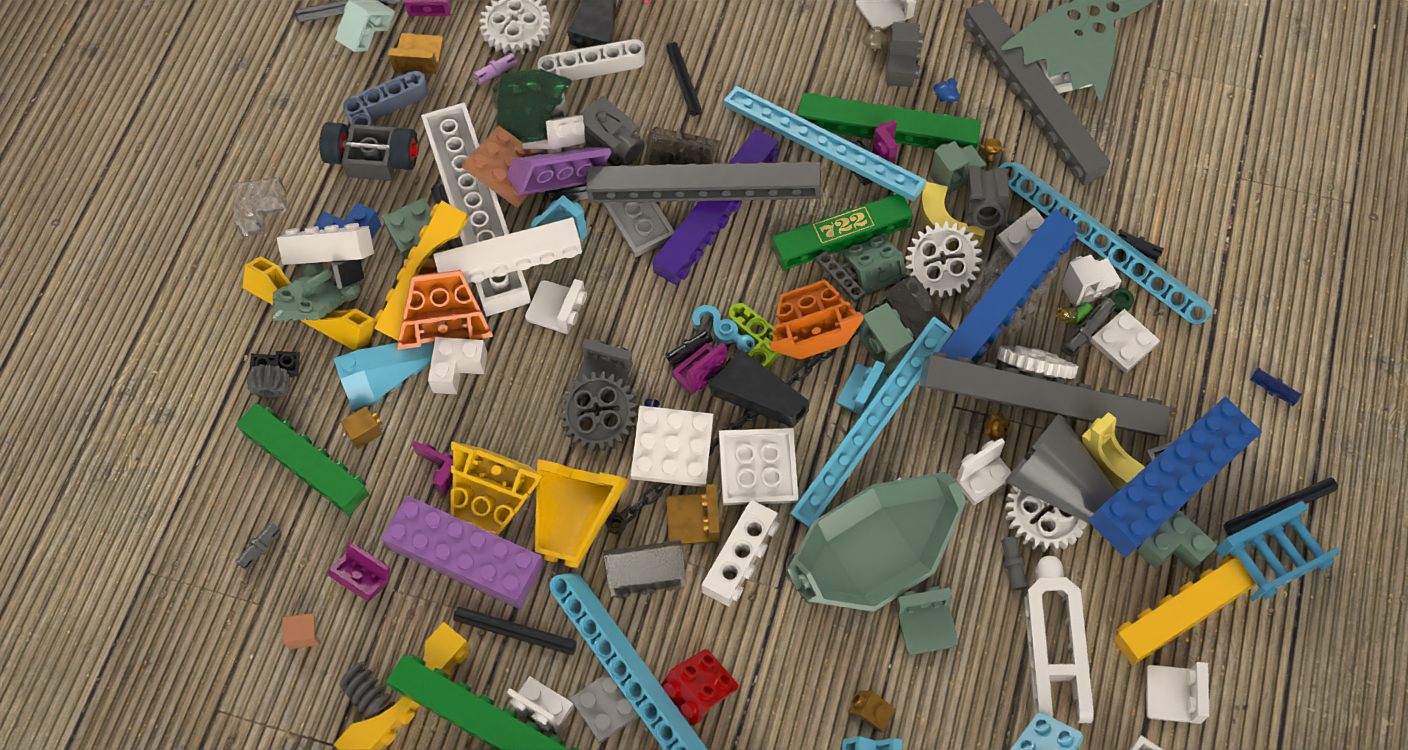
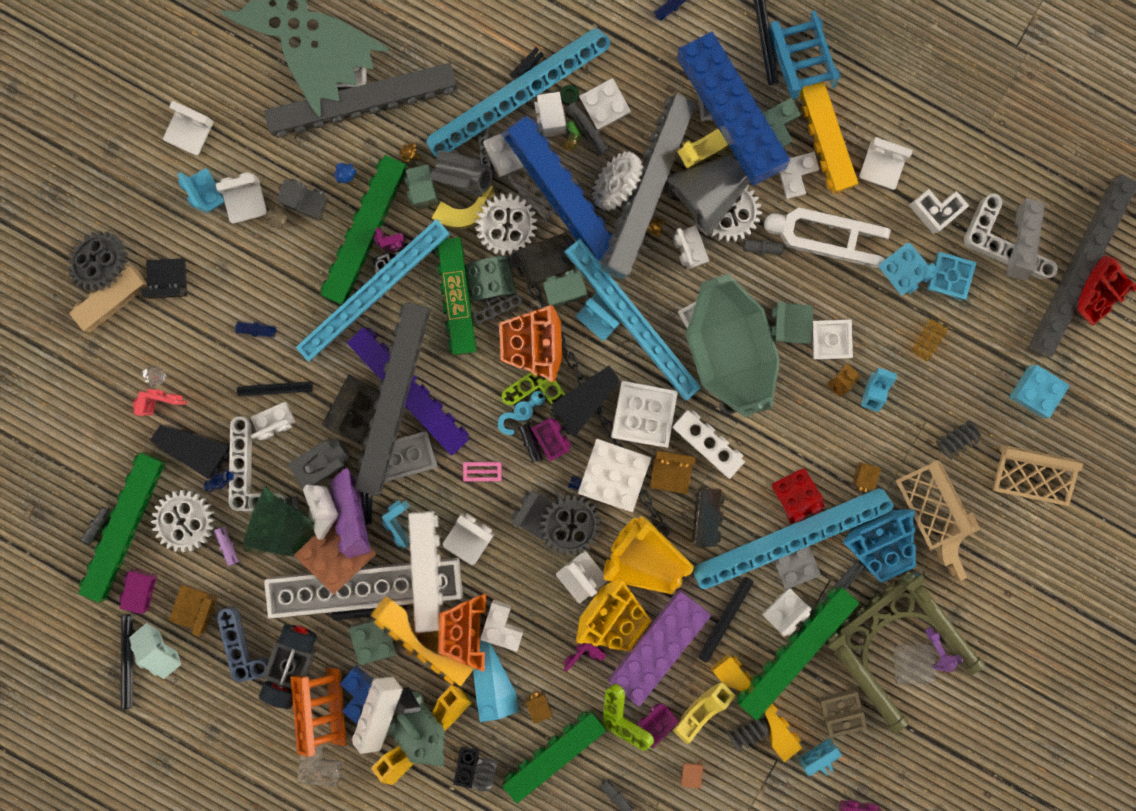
camera: 80 degrees left, 25 degrees up
none -> clear blue pin [203,470,234,493]
none -> clear blue pin [235,321,276,338]
none -> white bracket [250,402,296,441]
none -> orange fence [291,667,347,757]
none -> bright pink tile [463,462,502,481]
none -> white bracket [556,551,607,603]
none -> lime beam [603,684,654,751]
none -> light yellow arch [673,682,736,744]
none -> white plate [779,152,819,200]
none -> white plate [812,320,853,360]

